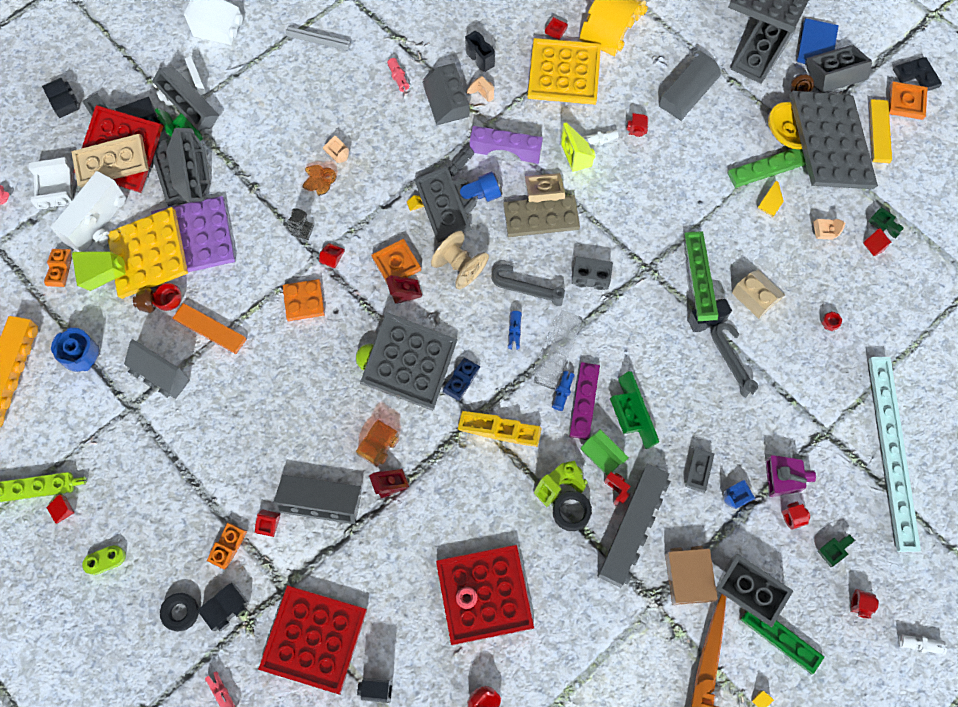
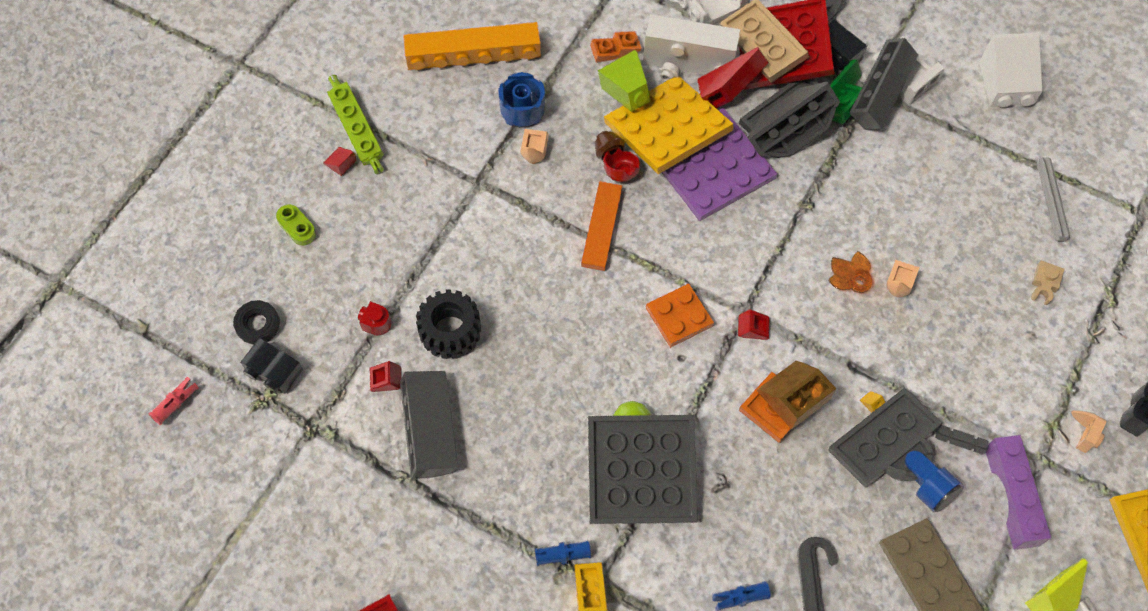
camera: 70 degrees right, 5 degrees down
dark grey slope [124,339,190,399] -> none
orange slope [207,523,247,570] -> none
red plate [258,586,367,695] -> none
clear smoke leg [287,208,314,240] -> none
clear orange brick [356,420,399,467] -> none
black brick [357,678,393,703] -> none
dark red slope [369,469,409,498] -> none
dark red slope [386,275,422,304] -> none
coral pin [387,58,410,92] -> none
dark grey slope [422,63,470,126] -> none
tan piece [431,231,489,290] -> none
dark blue slope [443,357,481,401] -> none
tan plate [525,173,565,202] -> none
none -> red plate [358,301,391,336]
none -> black tyre [416,289,481,359]
none -> light nougat plate [520,129,549,164]
none -> blue pin [535,540,591,566]
none -> red slope [697,47,769,109]
none -> pearl gold slope [757,360,837,430]
none -> tan plate [1031,260,1064,305]

